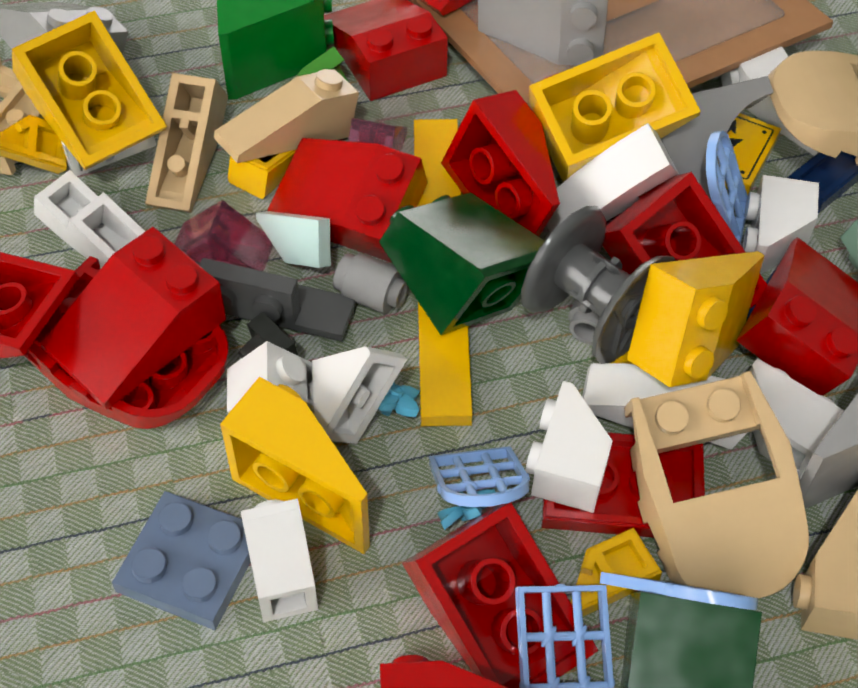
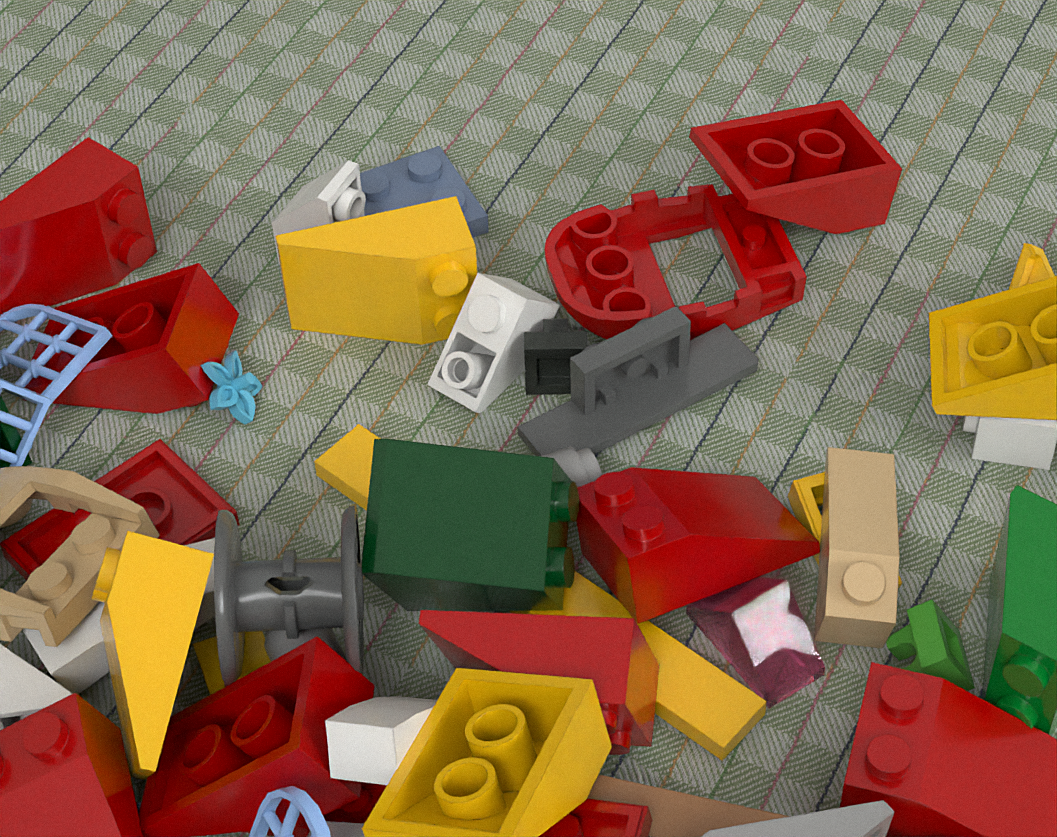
camera: 135 degrees right, 5 degrees down
white slope [34,170,145,268] -> none
red slope [40,227,226,410] -> none
tan slope [145,73,228,213] -> none
clear pink slope [175,200,273,271] -> none
light aqua tile [256,211,331,268] -> none
white slope [312,346,407,444] -> none
medium azure plant [378,382,420,417] -> none
light blue window [428,446,530,507] -> none
white slope [525,381,613,513] -> none
yellow tile [570,528,662,617] -> none

